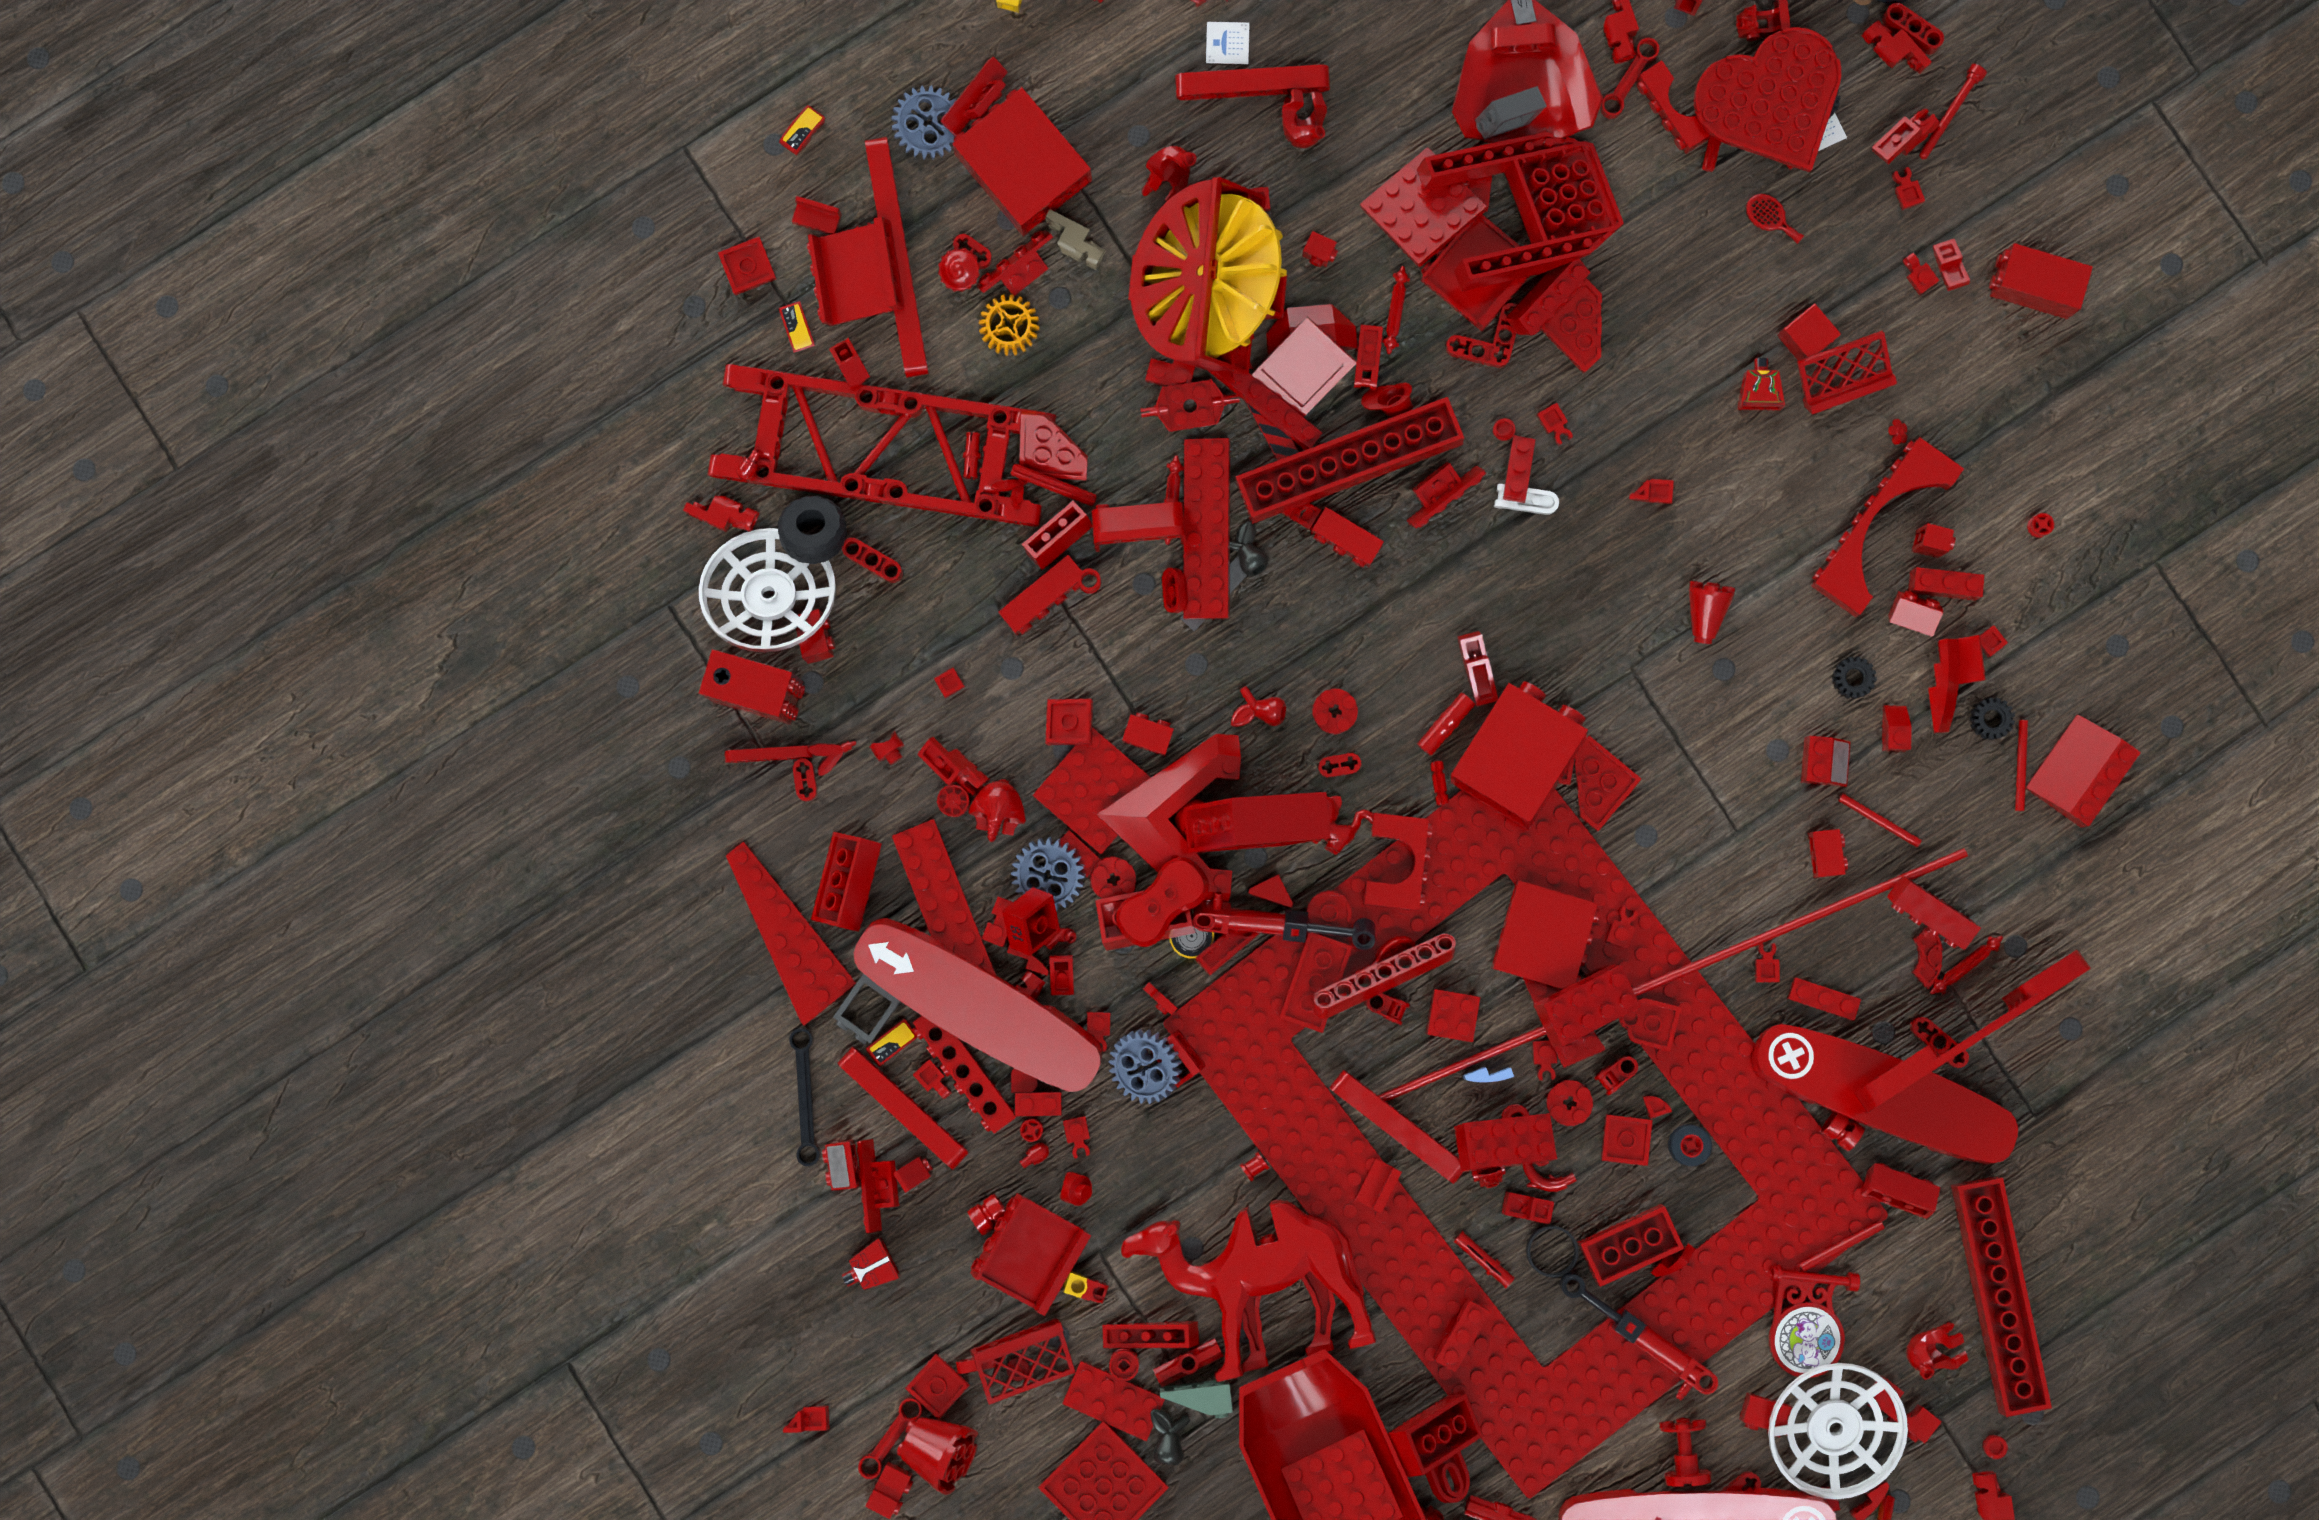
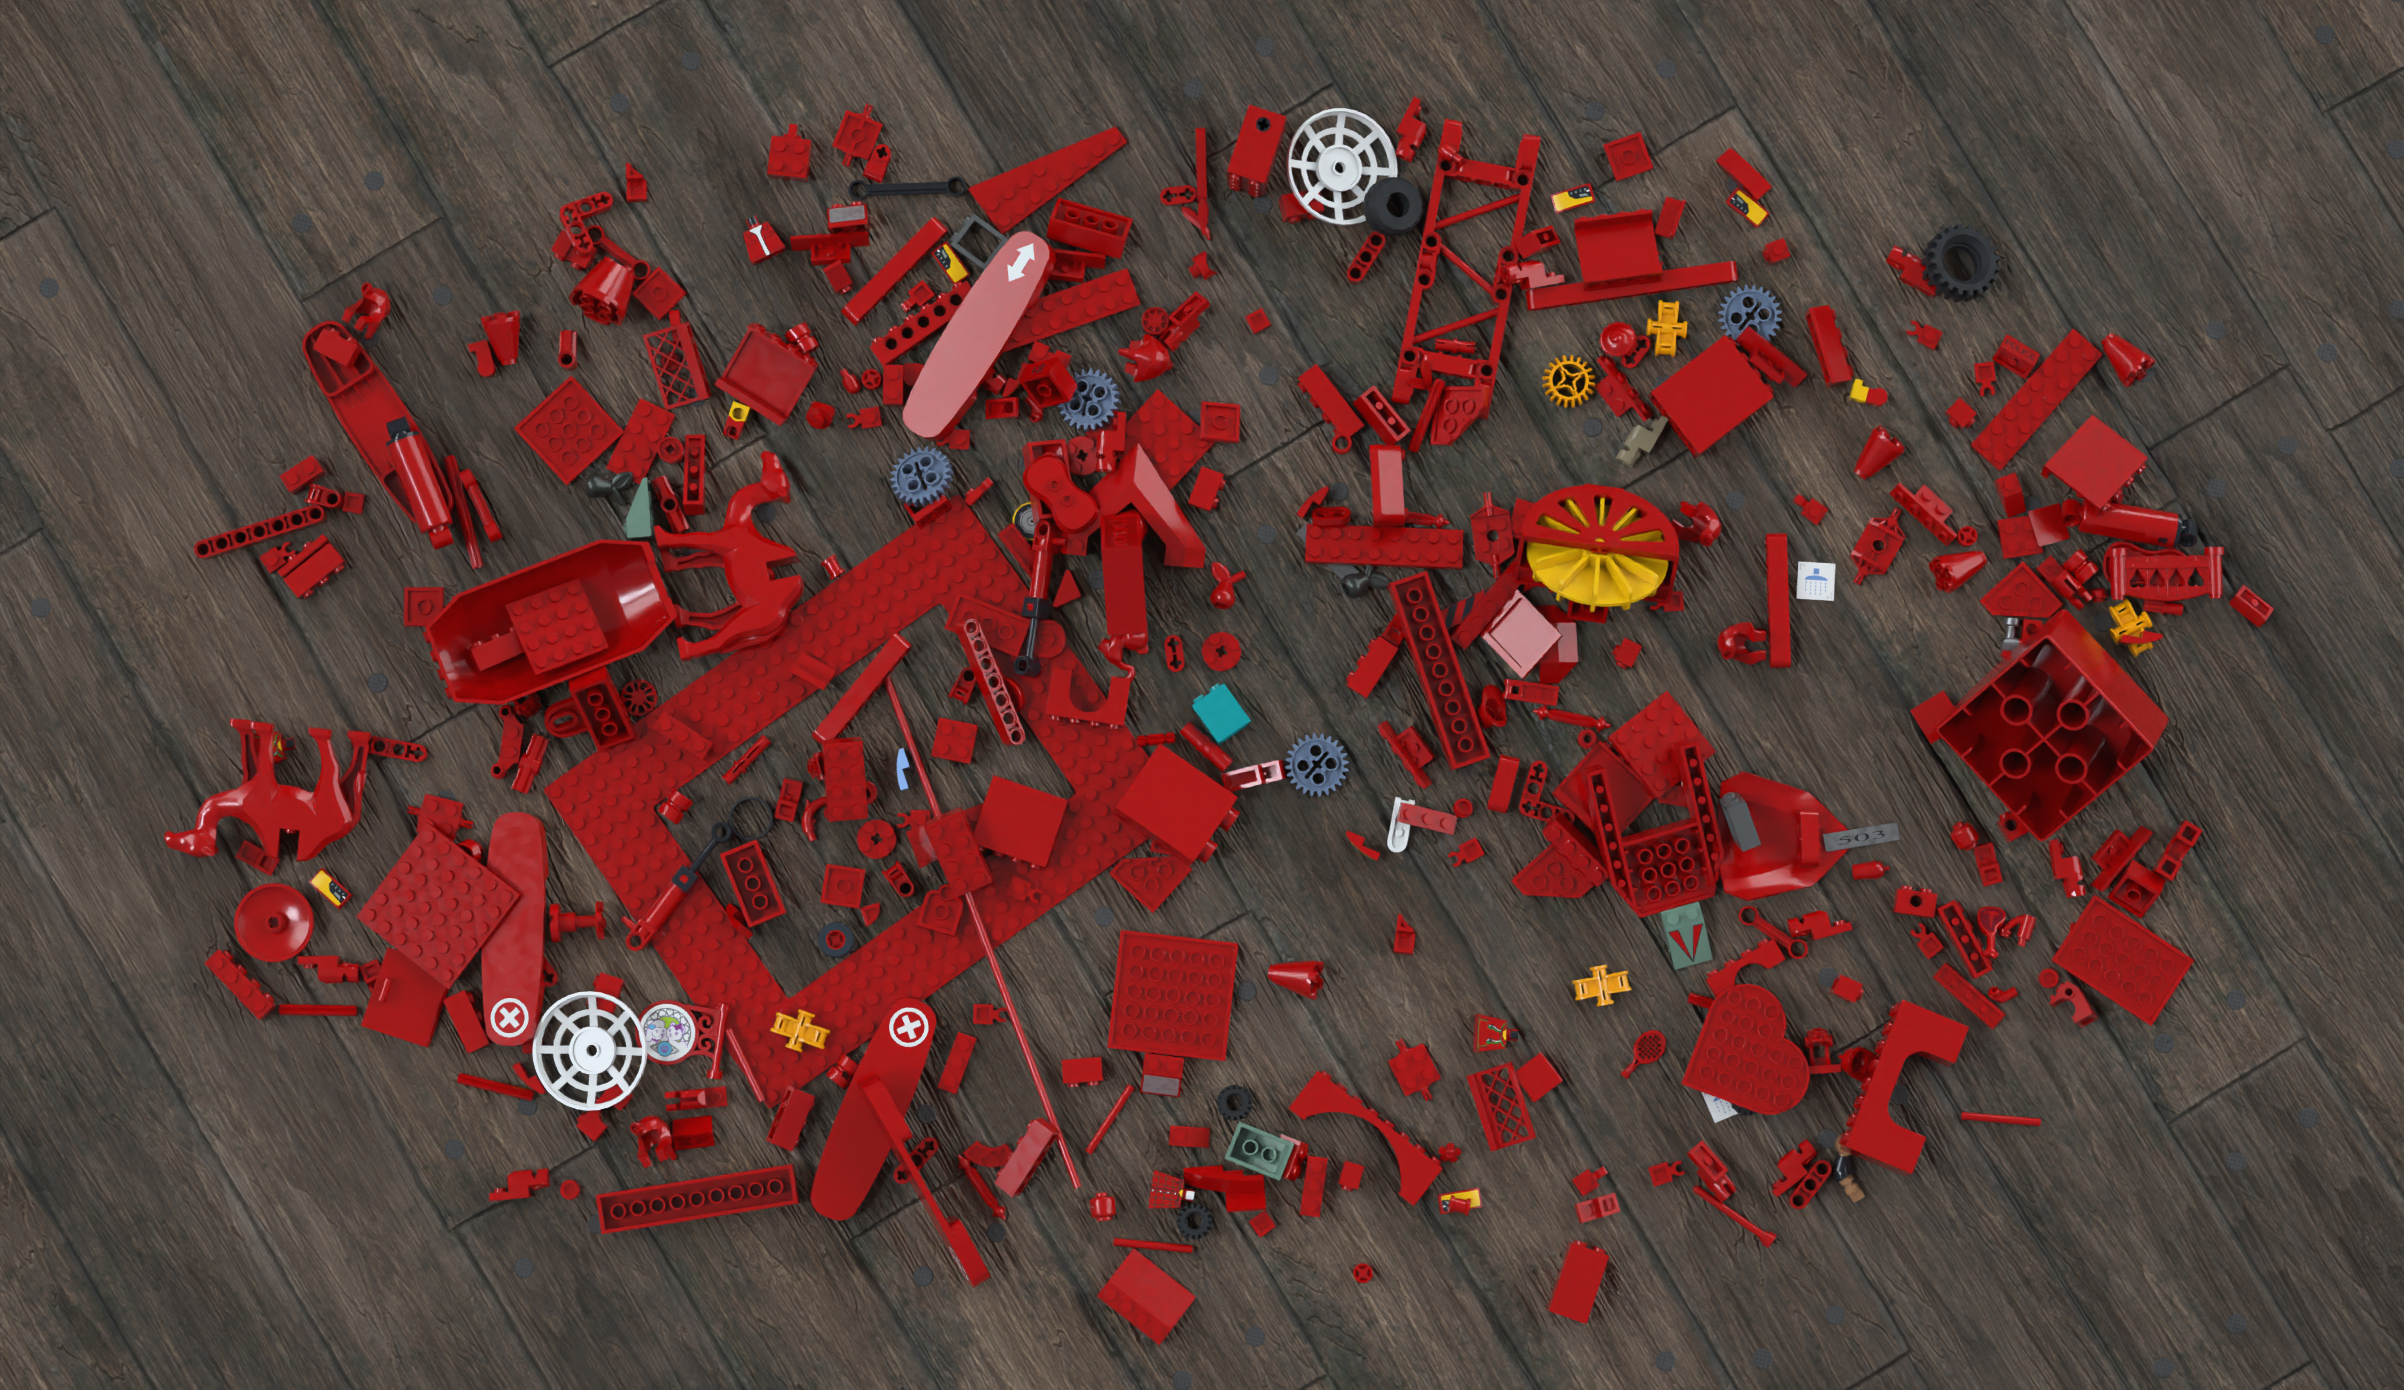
camera: 90 degrees right, 0 degrees up
none -> red piece [558,330,578,371]
none -> red beam [559,192,613,257]
none -> red wheel [620,679,658,716]
none -> red wheel [657,788,694,825]
none -> red plate [665,1086,728,1111]
none -> red panel [673,1115,715,1150]
none -> red hinge [767,124,812,182]
none -> light orange axle [770,1009,830,1052]
none -> red plate [832,103,883,168]
none -> red piece [863,144,892,184]
none -> red bracket [1049,248,1106,283]
none -> red head [1089,1192,1116,1222]
none -> red plate [1096,412,1126,473]
none -> red plate [1107,930,1238,1061]
none -> red torso [1148,1170,1195,1208]
none -> teal slope [1192,683,1251,746]
none -> sand green slope [1225,1122,1294,1181]
none -> sand blue gear [1285,733,1349,797]
none -> red slope [1296,486,1330,520]
none -> red slope [1345,831,1380,861]
none -> red plate [1387,1038,1441,1102]
none -> slope [1437,1188,1482,1214]
none -> red bush [1448,1195,1471,1216]
none -> red beam [1487,754,1520,814]
none -> plate [1501,260,1565,290]
none -> light orange axle [1572,964,1632,1007]
none -> red plate [1578,729,1597,749]
none -> light orange axle [1646,300,1687,357]
none -> sand green slope [1659,902,1713,970]
none -> red slope [1716,148,1772,201]
none -> red brick [1762,238,1791,266]
none -> red plate [1793,494,1828,526]
none -> red slope [1805,305,1854,389]

